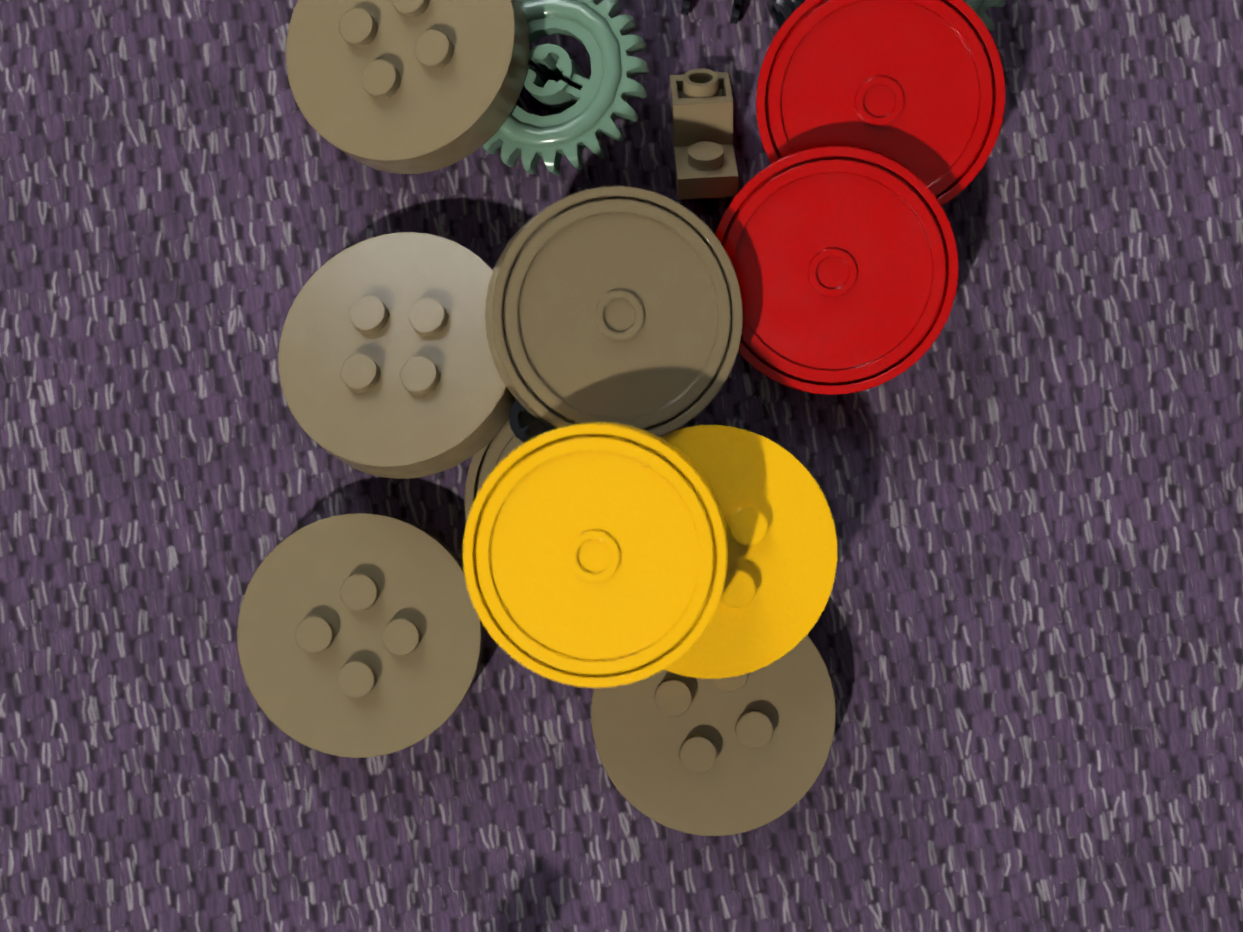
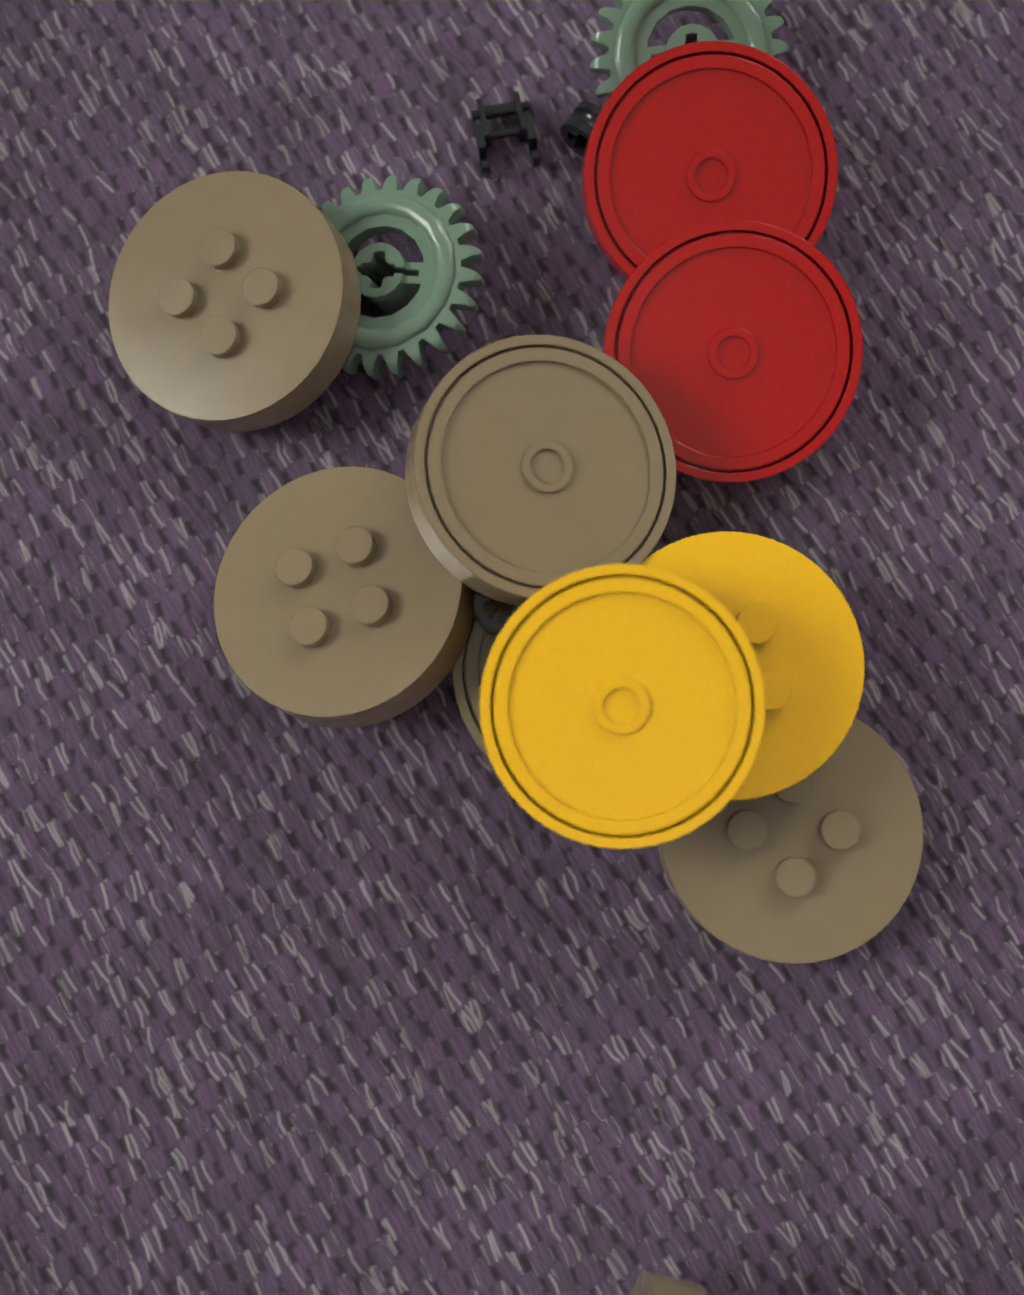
camera: 25 degrees left, 5 degrees down
dark tan brick [237,513,485,758] -> none
dark tan slope [670,69,738,200] -> none

